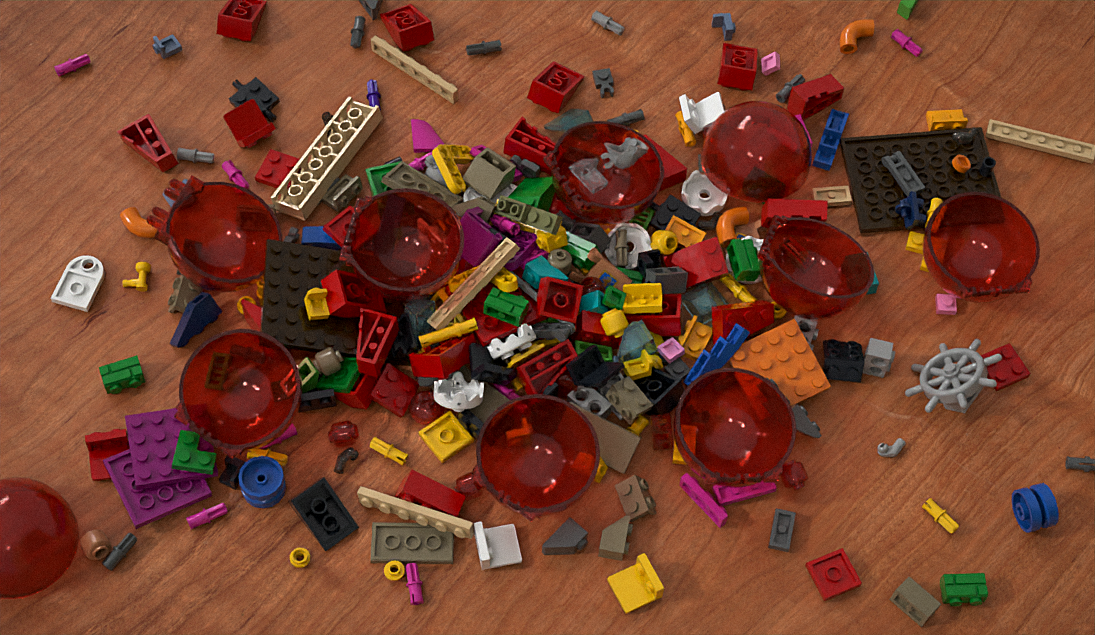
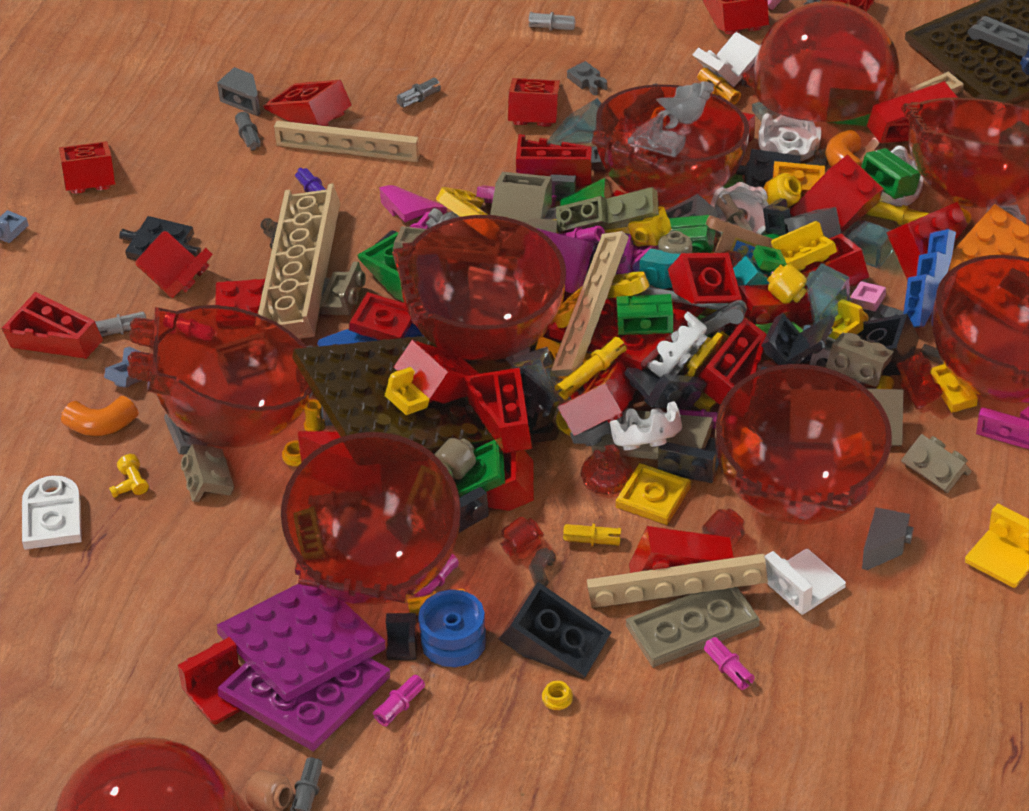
camera: 20 degrees left, 15 degrees down
green brick [99,356,146,394] -> none
dark blue slope [170,292,222,348] -> none
green plate [172,430,217,475] -> none
red plate [368,363,419,418] -> none
yellow plate [384,561,405,581] -> none
dark tan slope [598,515,633,561] -> none
light orange bracket [677,315,713,361] -> none
blue slope [812,109,849,171] -> none

